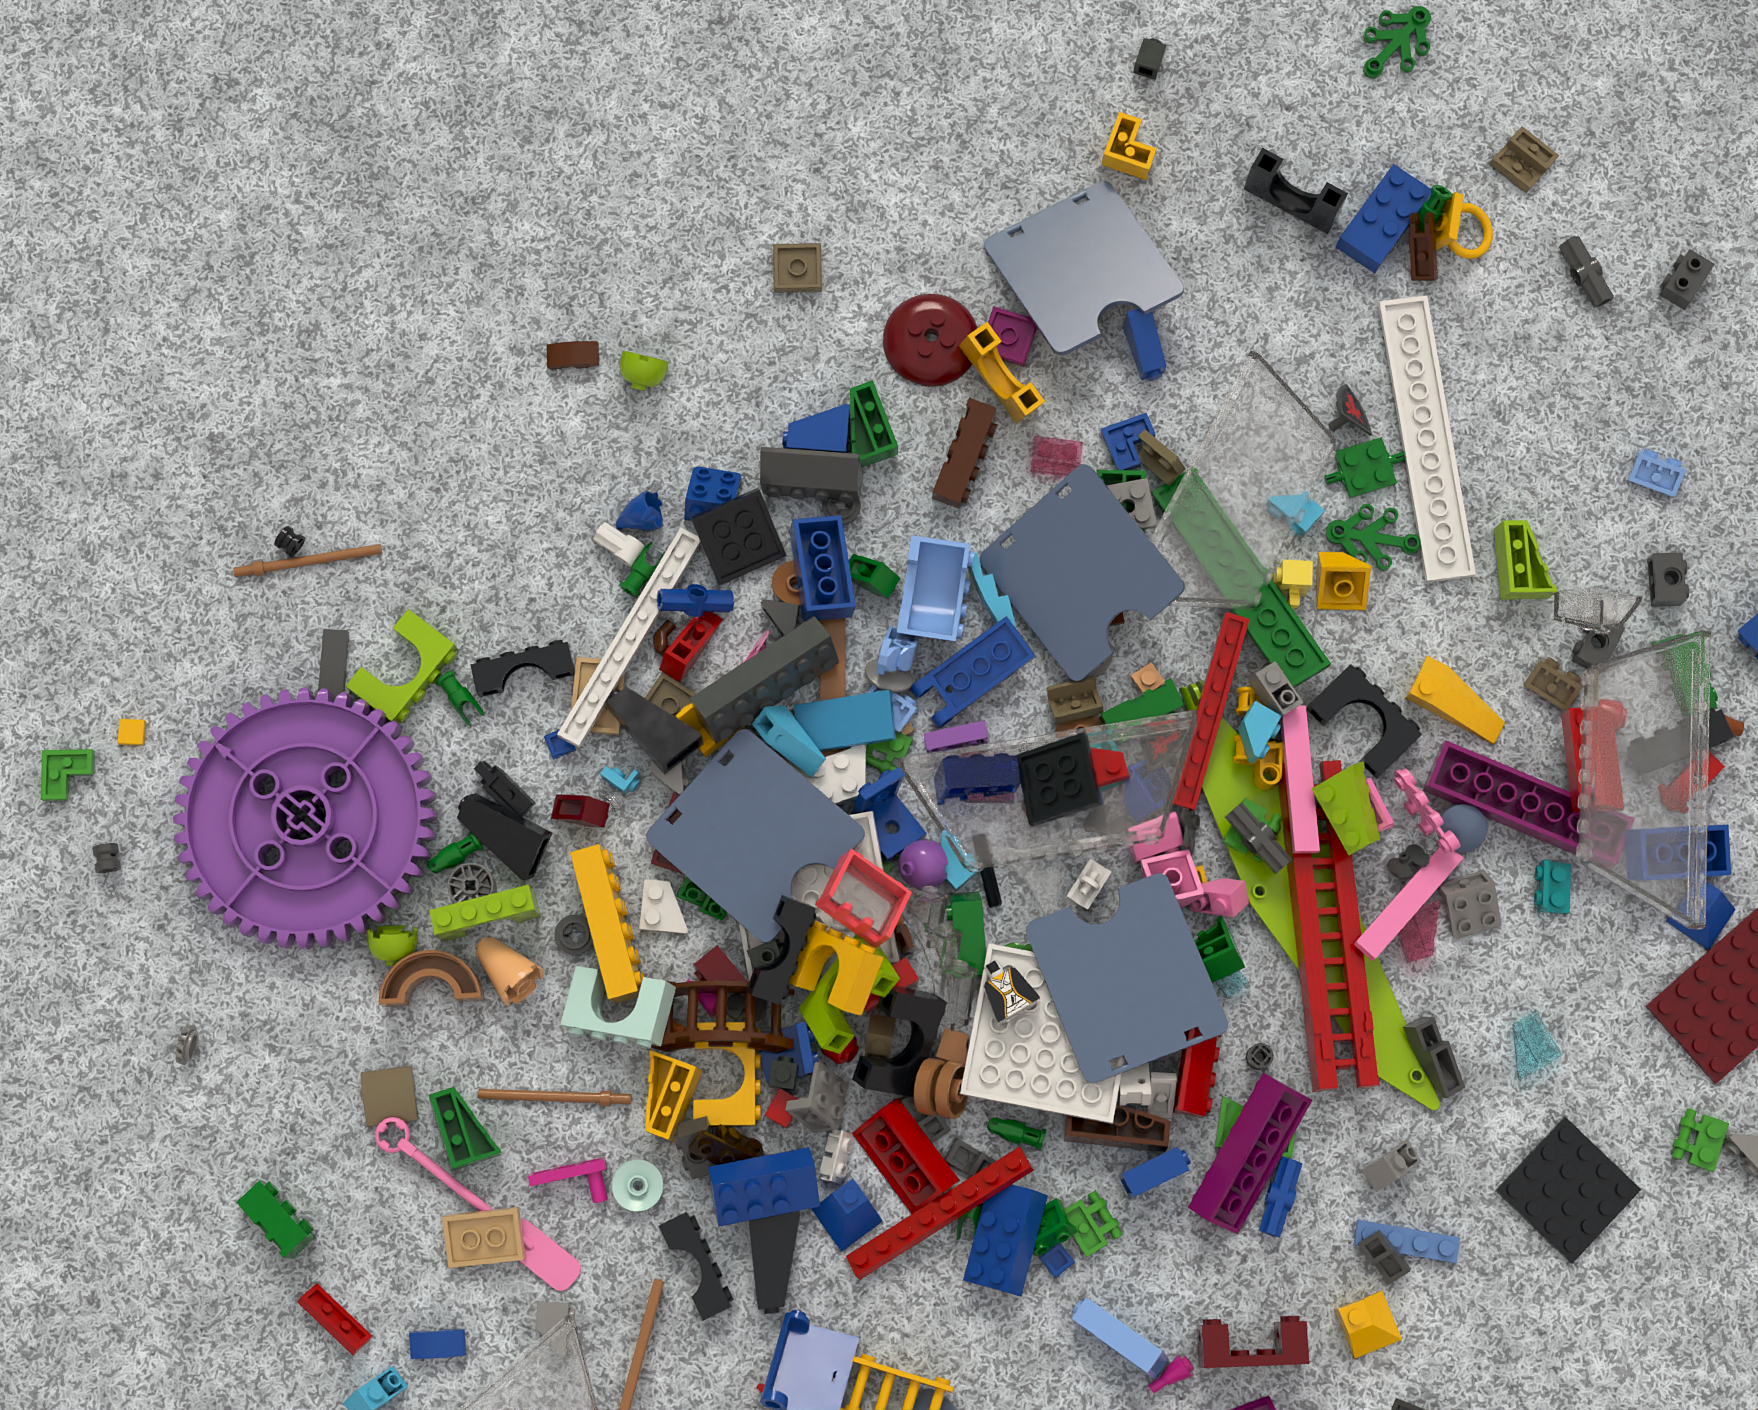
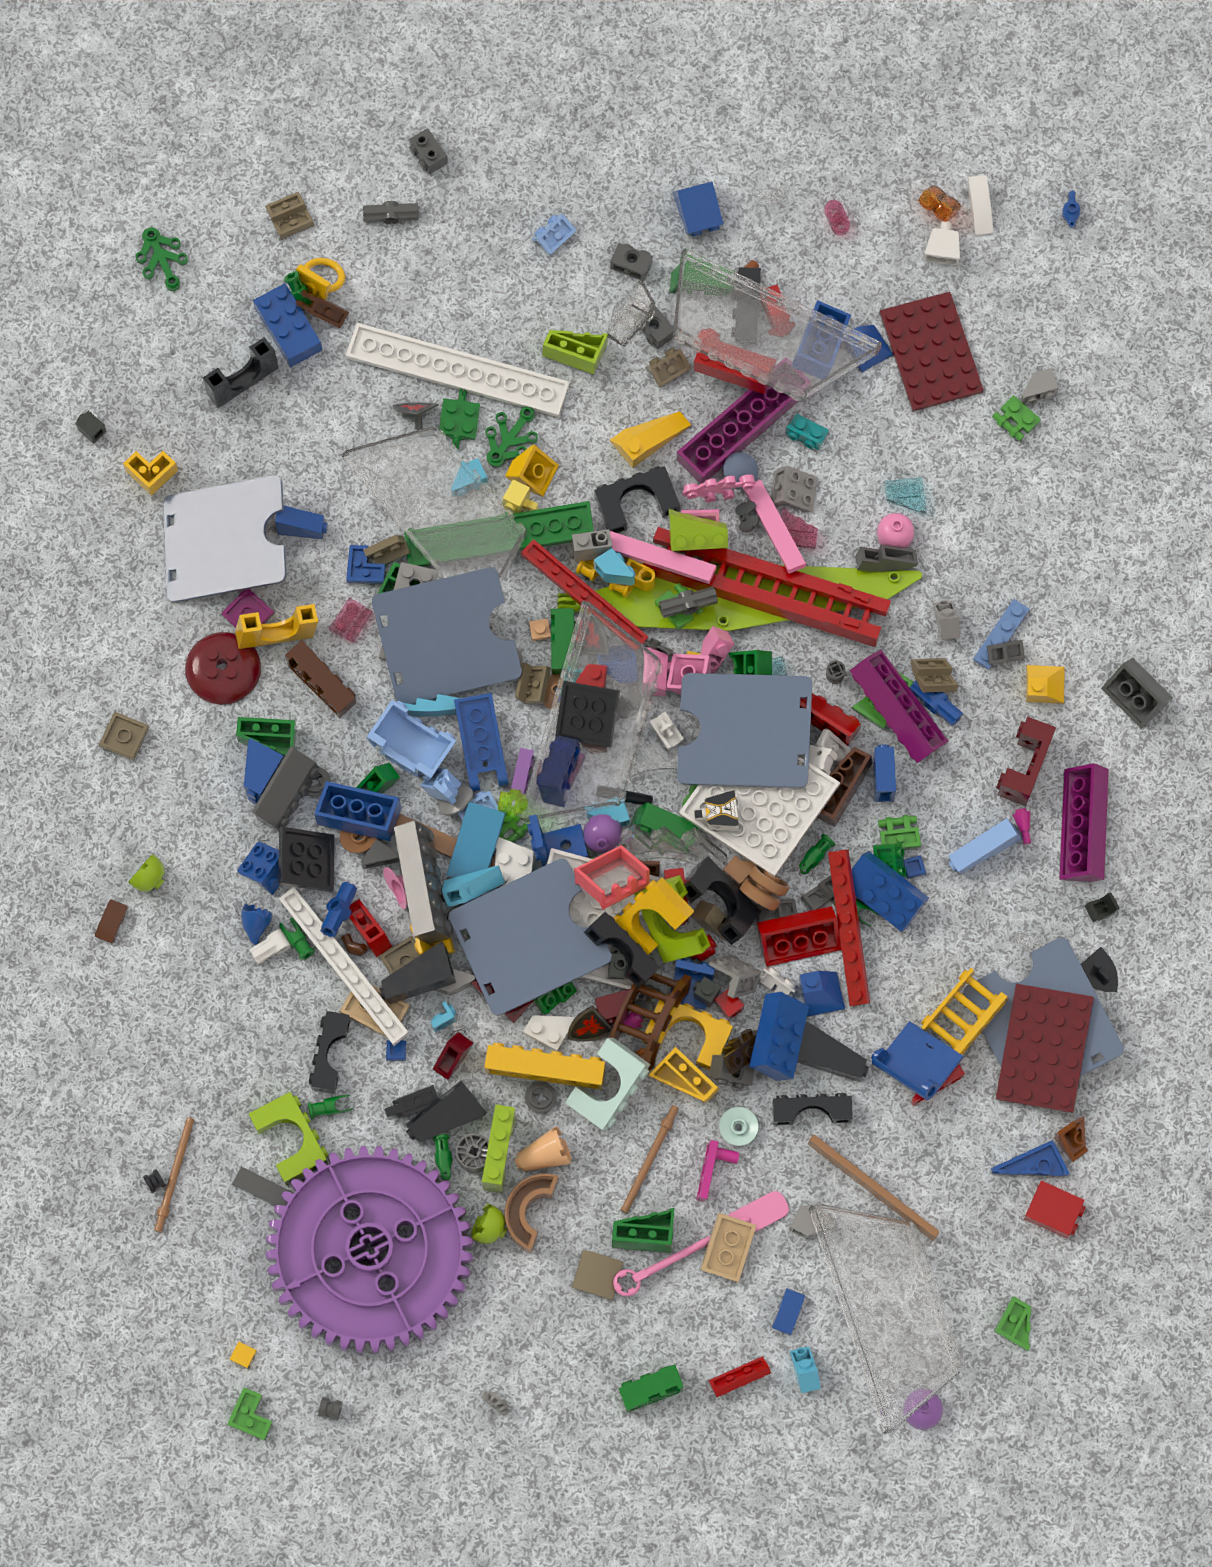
camera: 65 degrees left, 5 degrees down
black plate [1495,1117,1641,1264] -> none
none -> clear neon green brick [498,789,528,817]
none -> shield [567,1005,613,1042]
none -> bright pink cylinder [877,513,914,548]
none -> dark tan slope [910,658,959,692]

